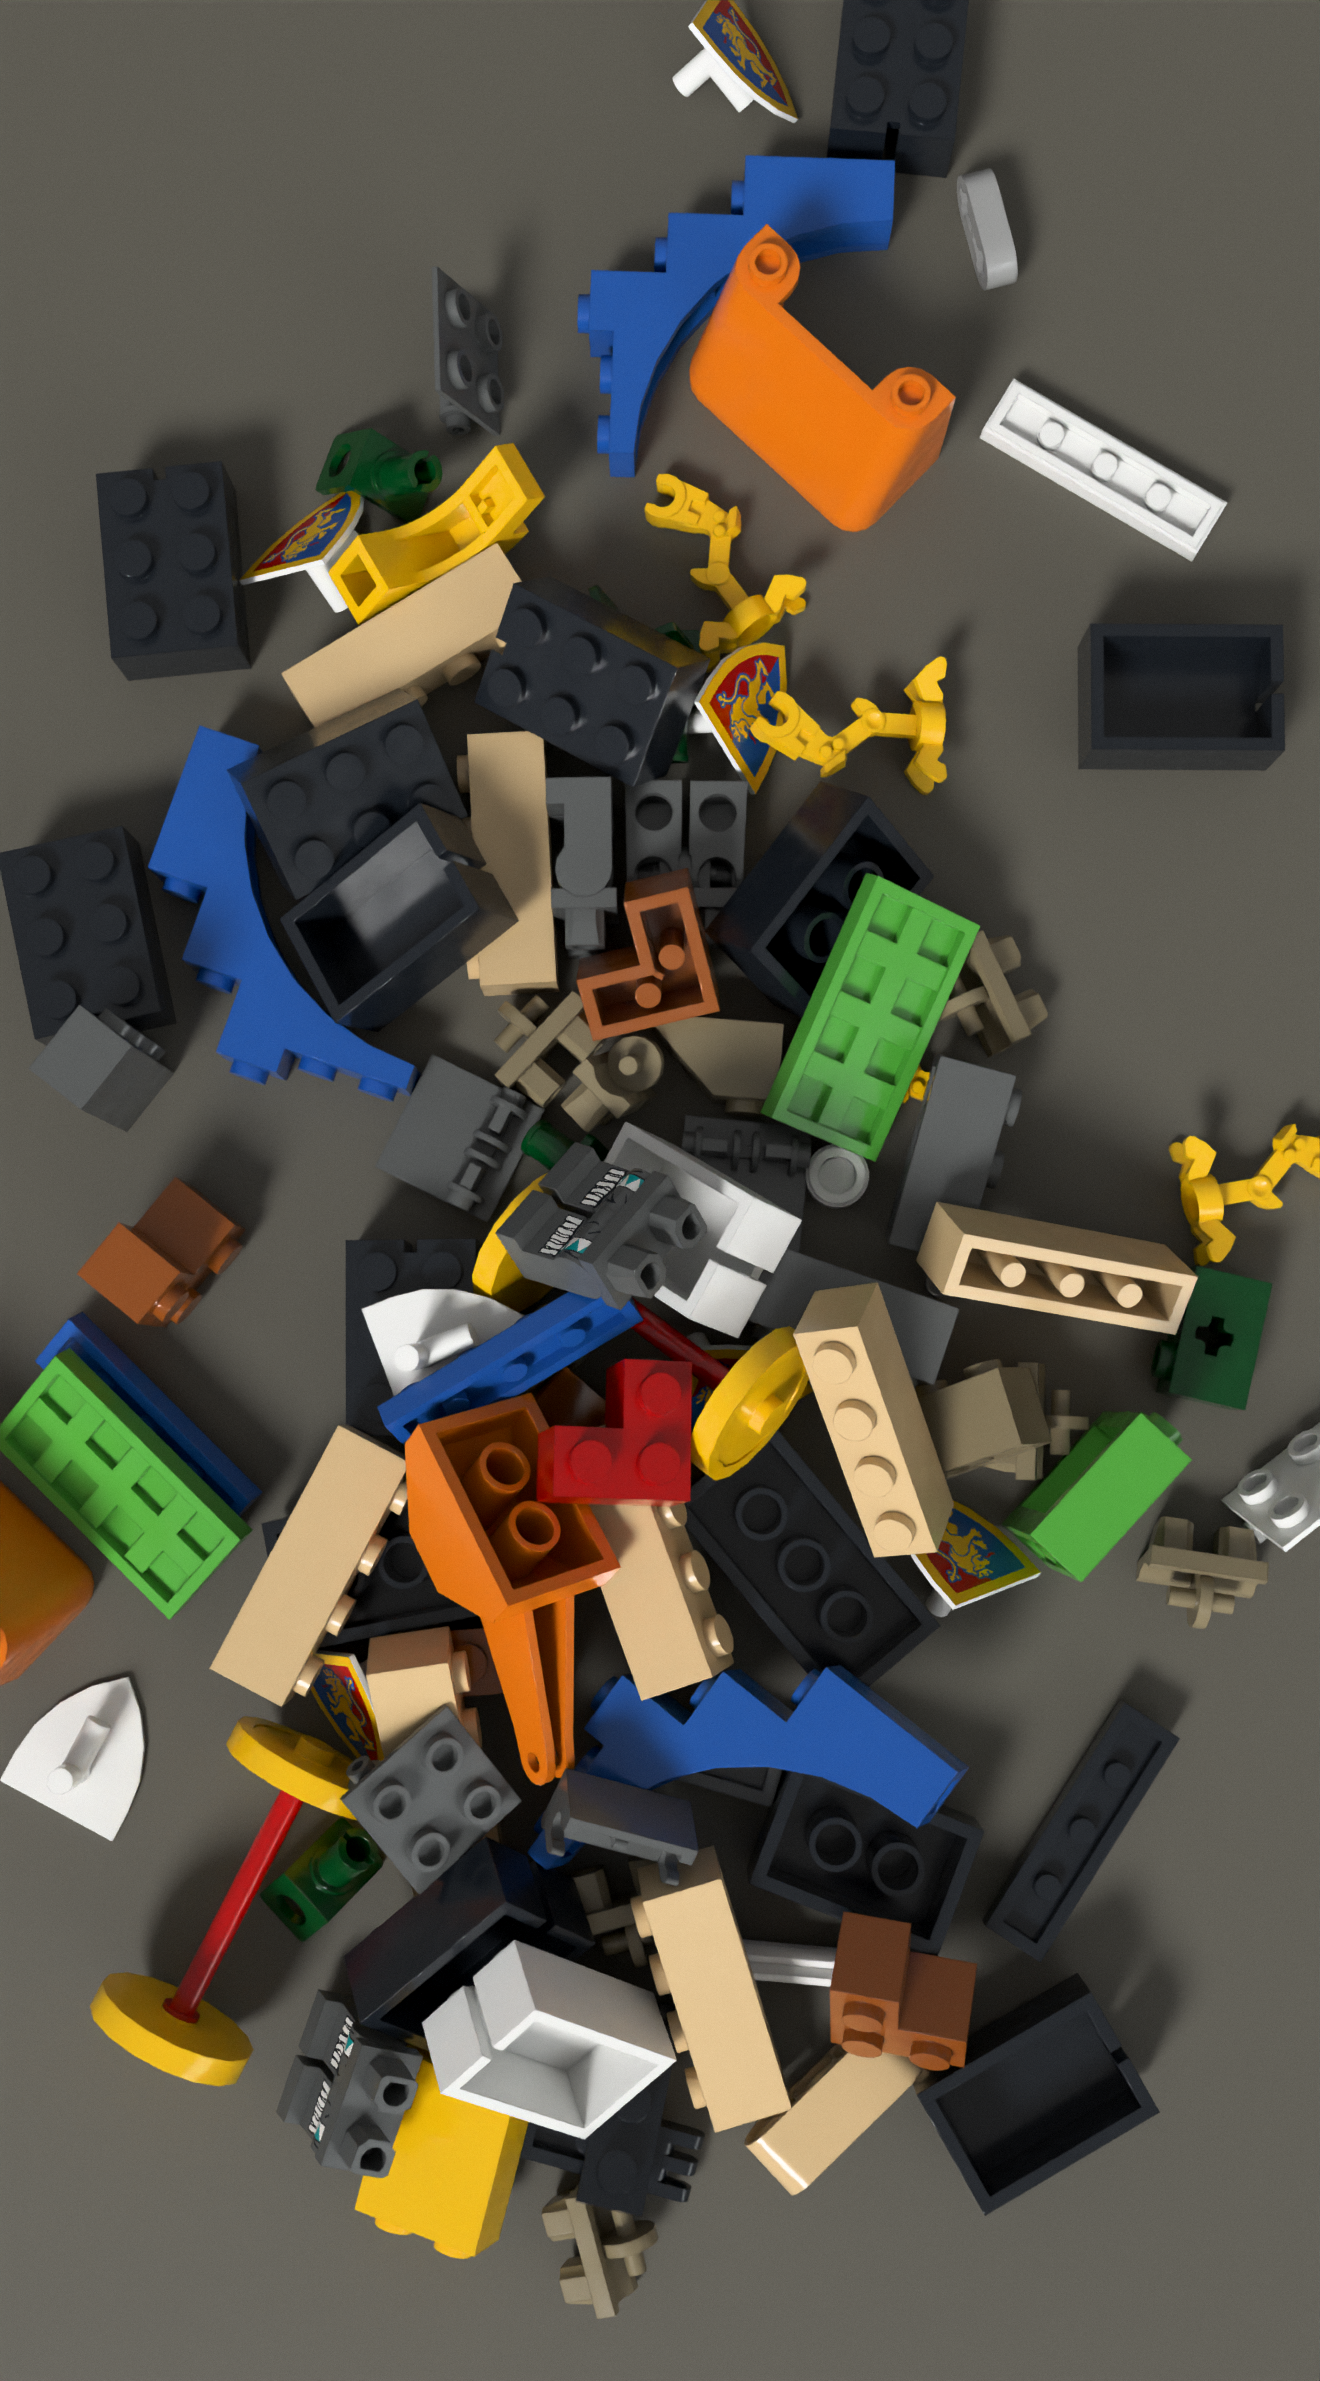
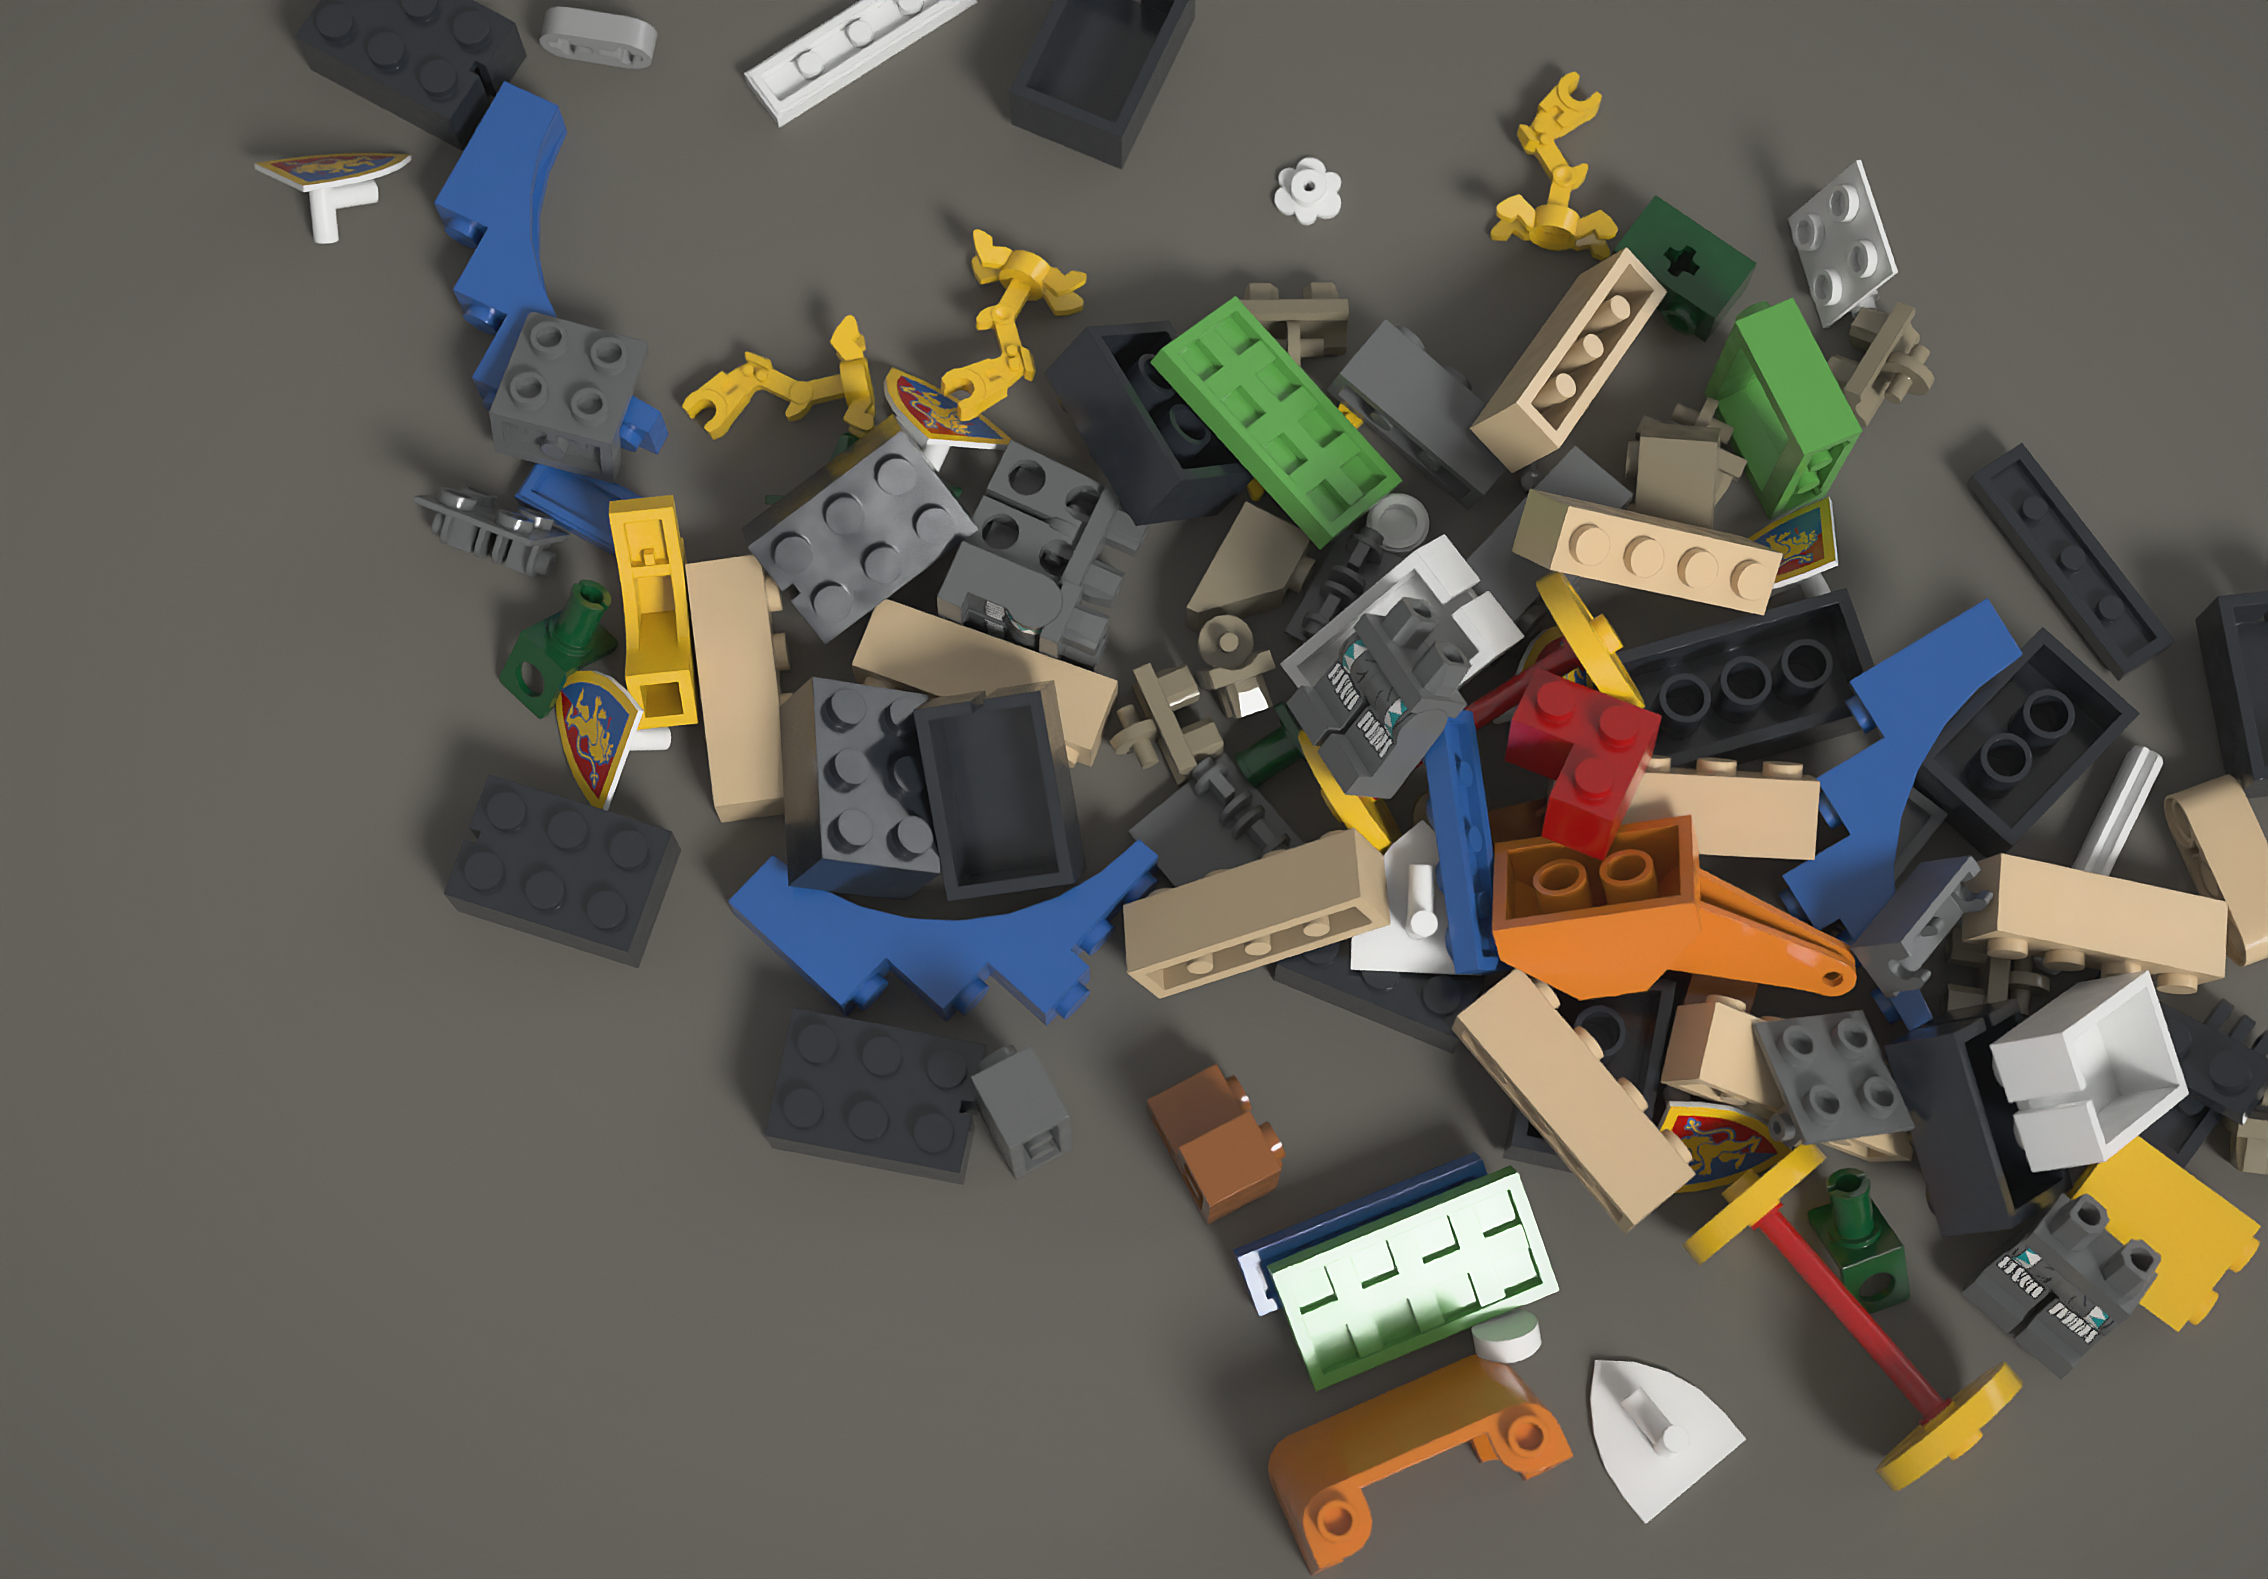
camera: 70 degrees left, 10 degrees down
dark orange brick [576,868,720,1041] -> none
orange windscreen [689,224,956,532] -> none
dark orange brick [830,1911,977,2071] -> none
none -> dark grey bracket [489,312,648,483]
none -> blue tile [515,463,643,557]
none -> tan brick [1123,828,1391,999]
none -> white plant [1274,158,1341,225]
none -> white tile [1472,1309,1541,1364]

